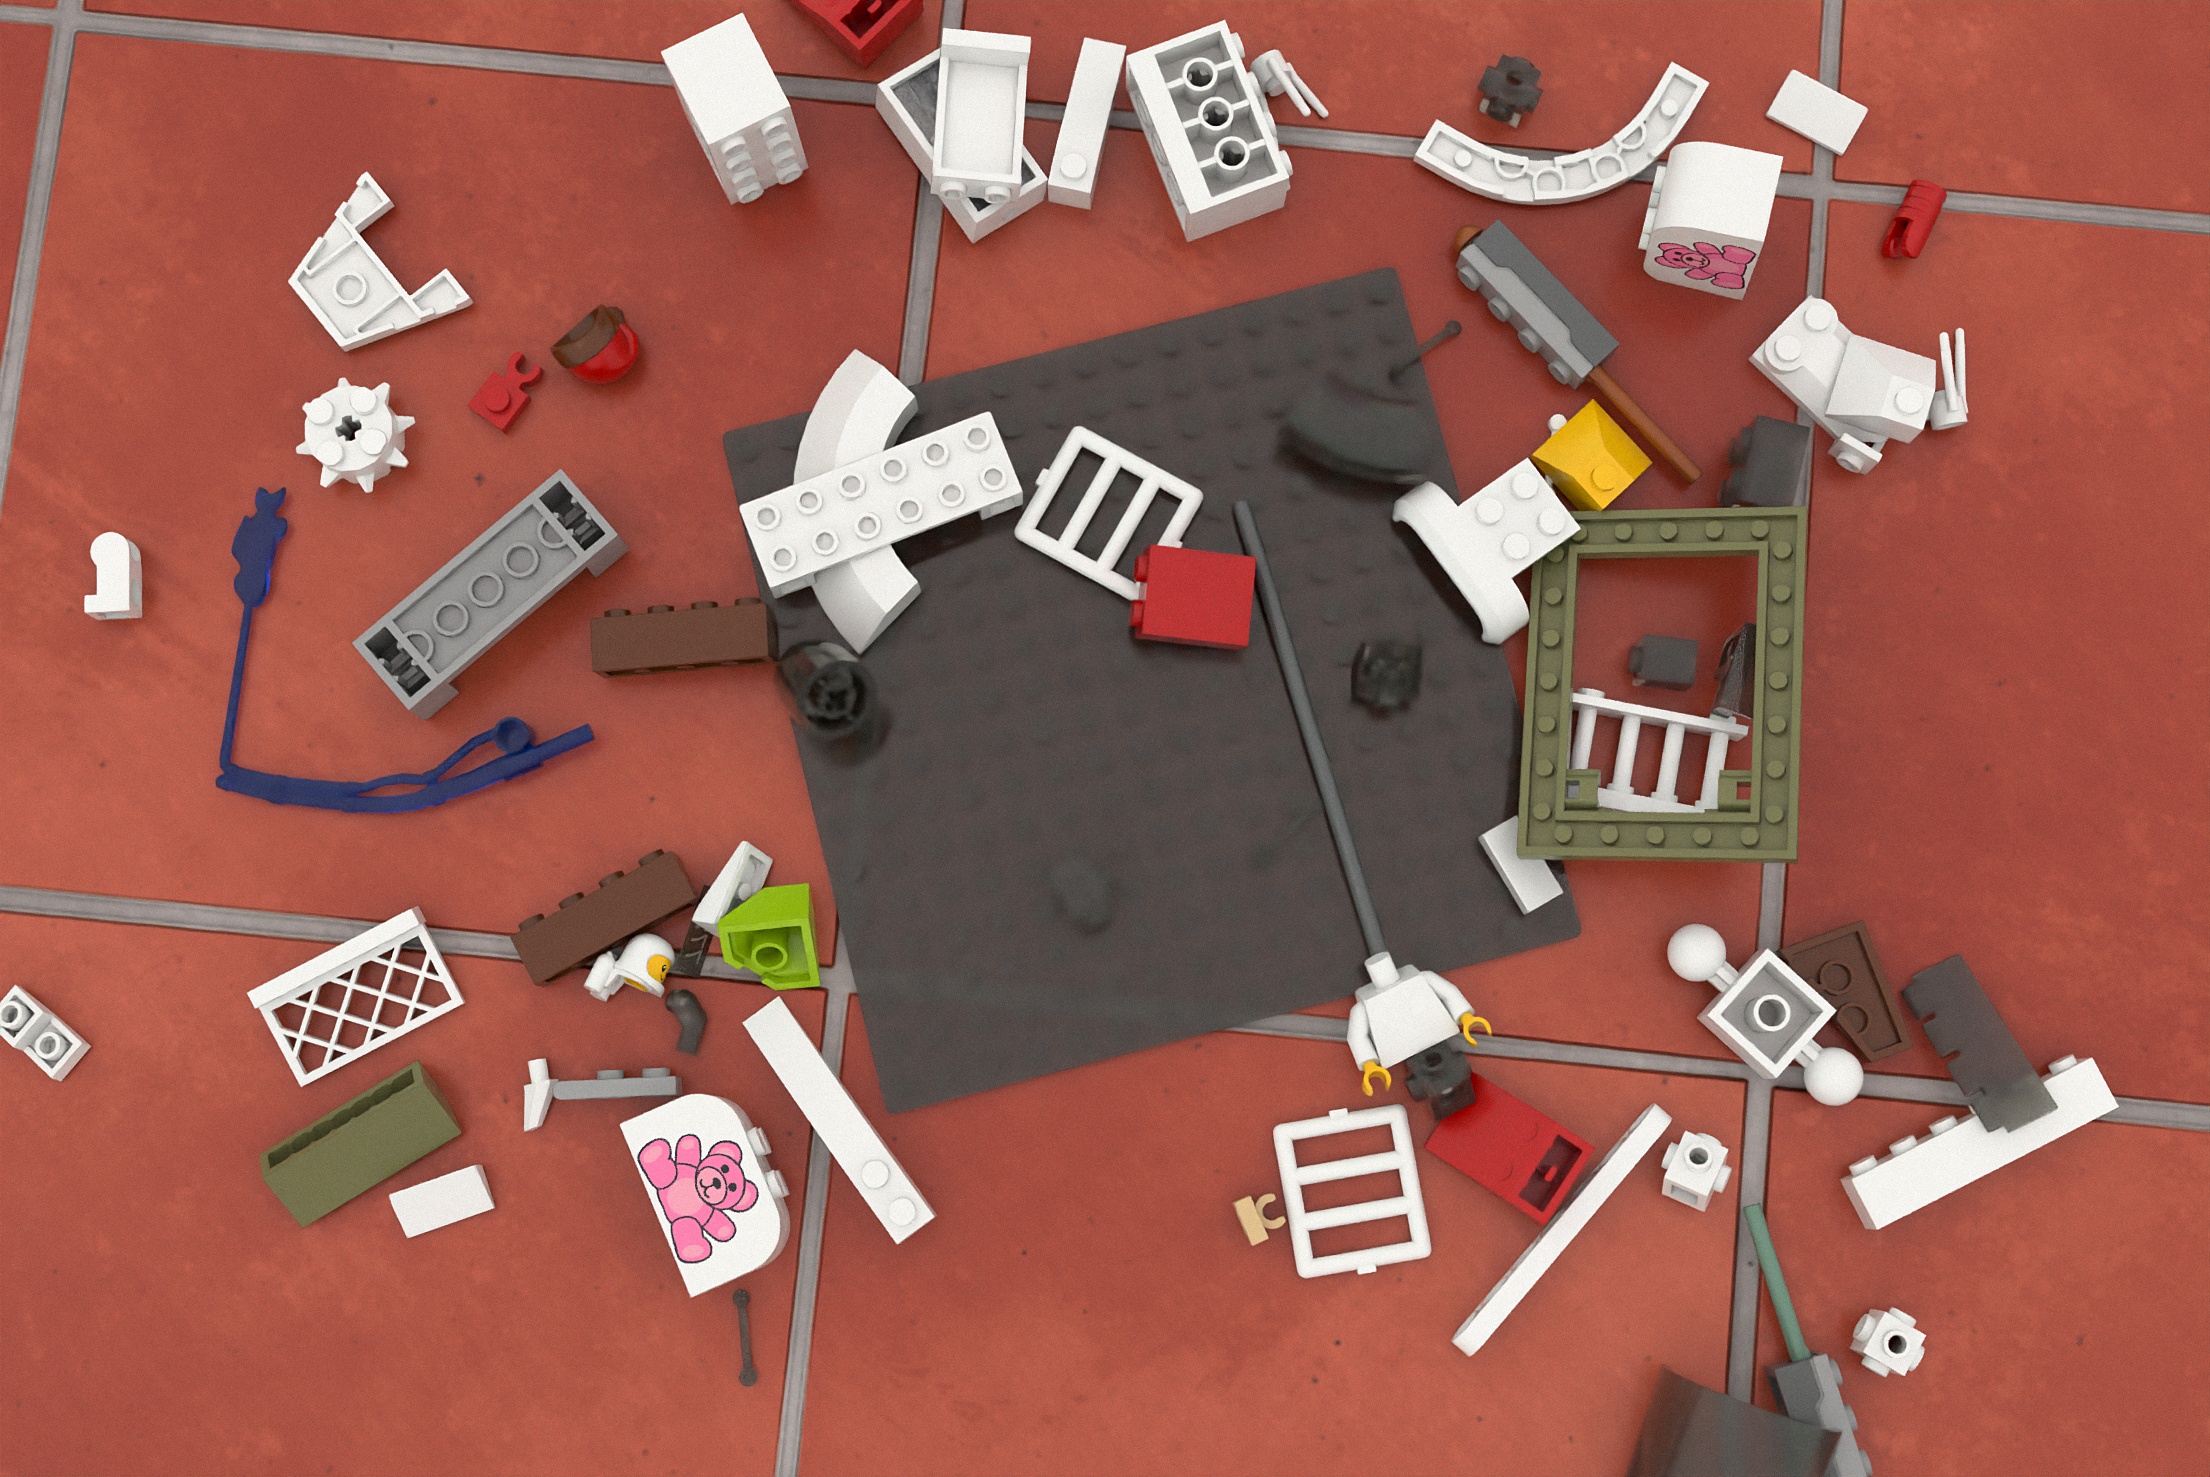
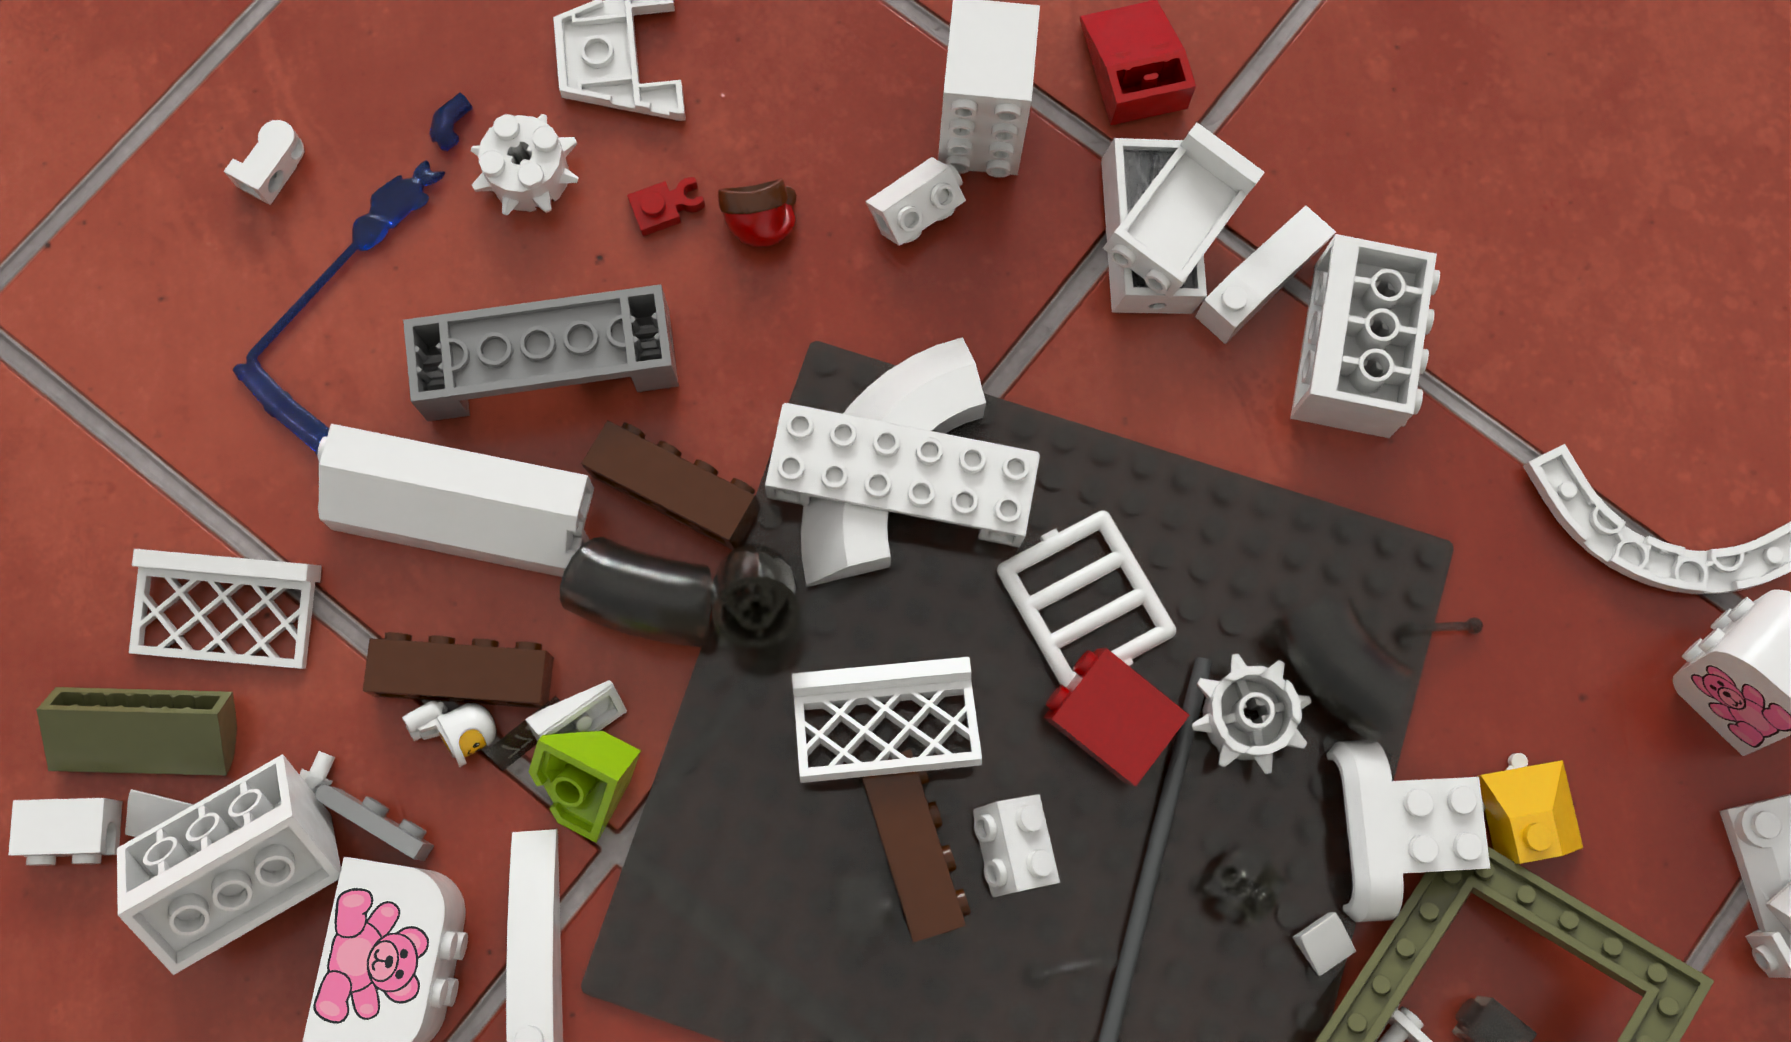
camera: 30 degrees right, 5 degrees down
clear smoke arm [665,989,708,1056] -> none
white plant [1250,50,1329,151] -> none
piece [1454,219,1703,485] -> none
clear smoke brick [1477,54,1543,128] -> none
clear smoke brick [1716,415,1810,508] -> none
none -> white brick [8,798,123,866]
none -> white brick [117,754,341,975]
none -> white panel [317,424,594,581]
none -> clear blue arm [429,92,473,151]
none -> clear smoke brick [560,537,712,647]
none -> white fence [792,657,982,783]
none -> reddish brown brick [862,749,971,943]
none -> white brick [865,157,966,246]
none -> white bracket [973,794,1060,897]
none -> white brick [1192,654,1311,774]
none -> white slope [1292,912,1356,976]

